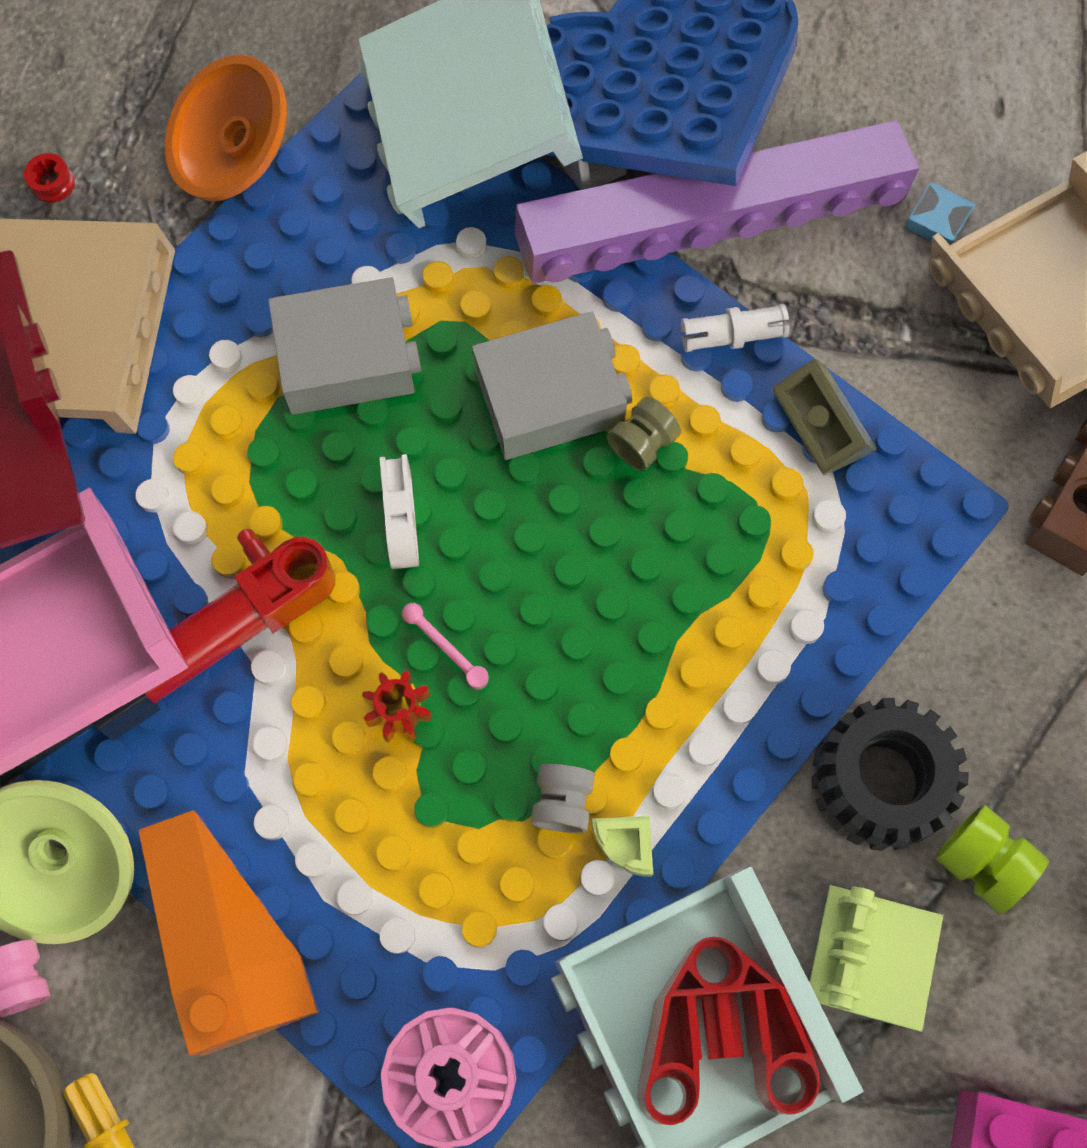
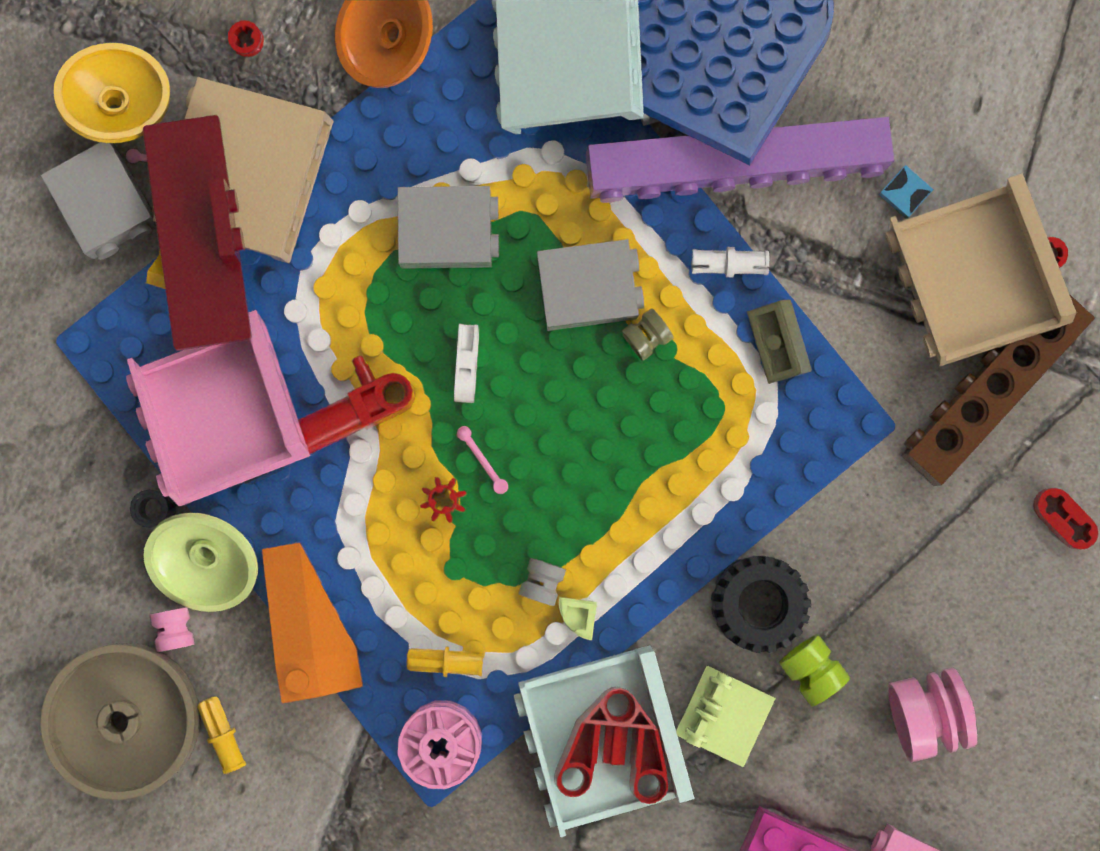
camera: 10 degrees right, 15 degrees up
none -> yellow axle [406,646,483,677]

